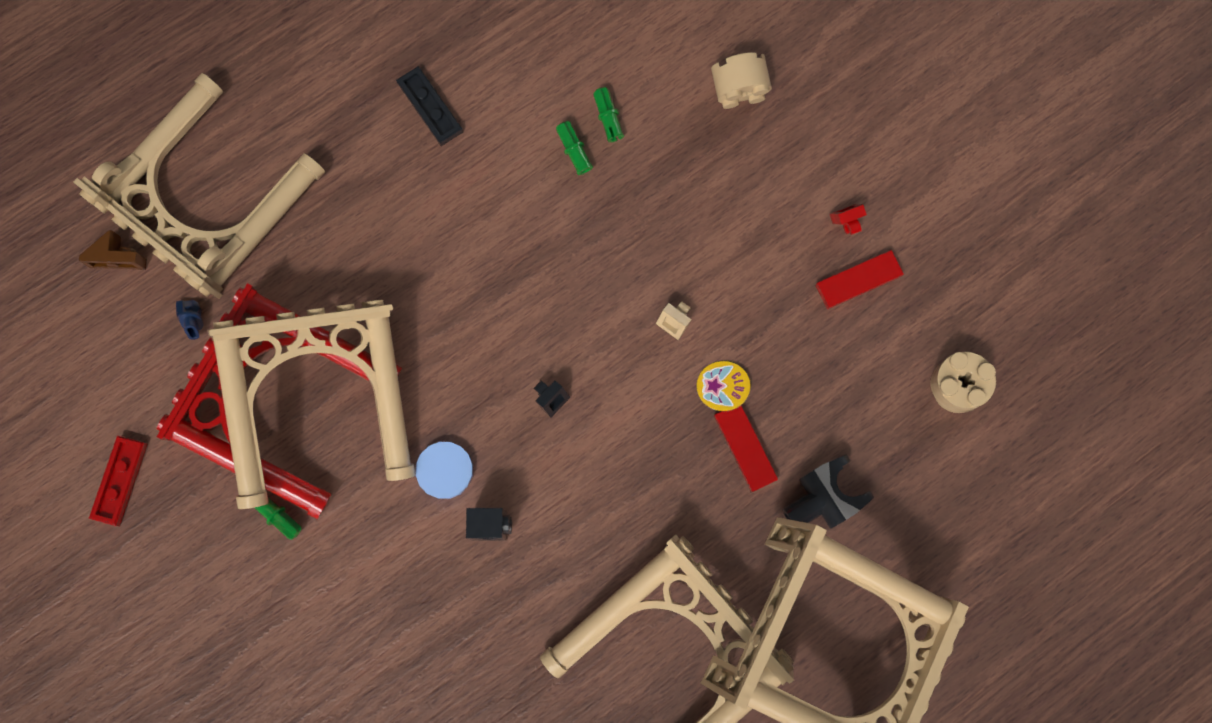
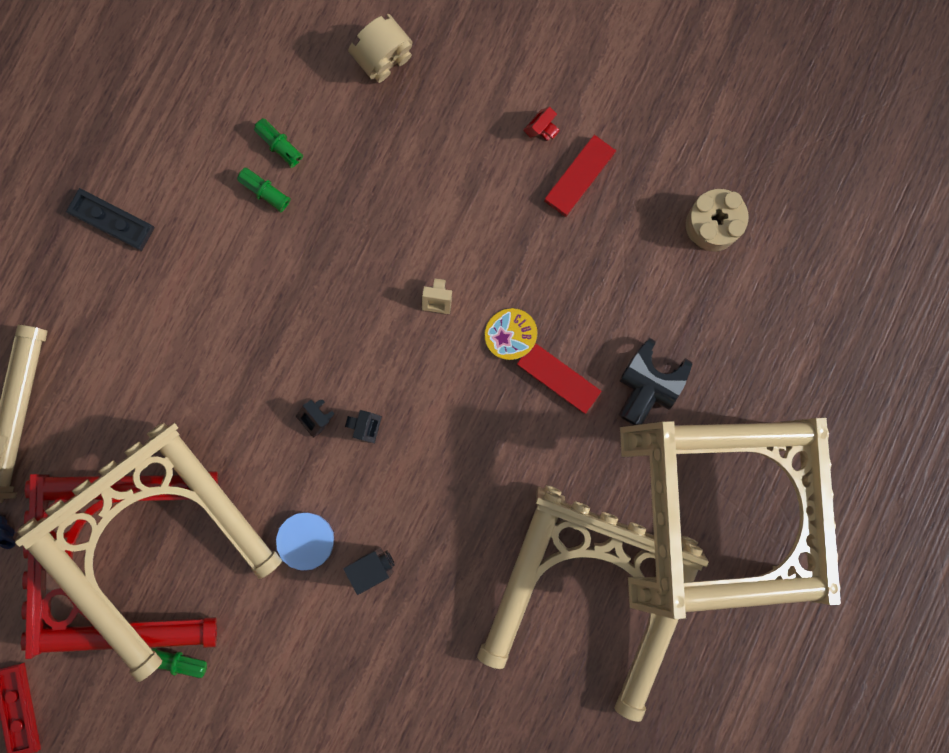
camera: 30 degrees left, 5 degrees up
none -> black tile [296,400,334,438]

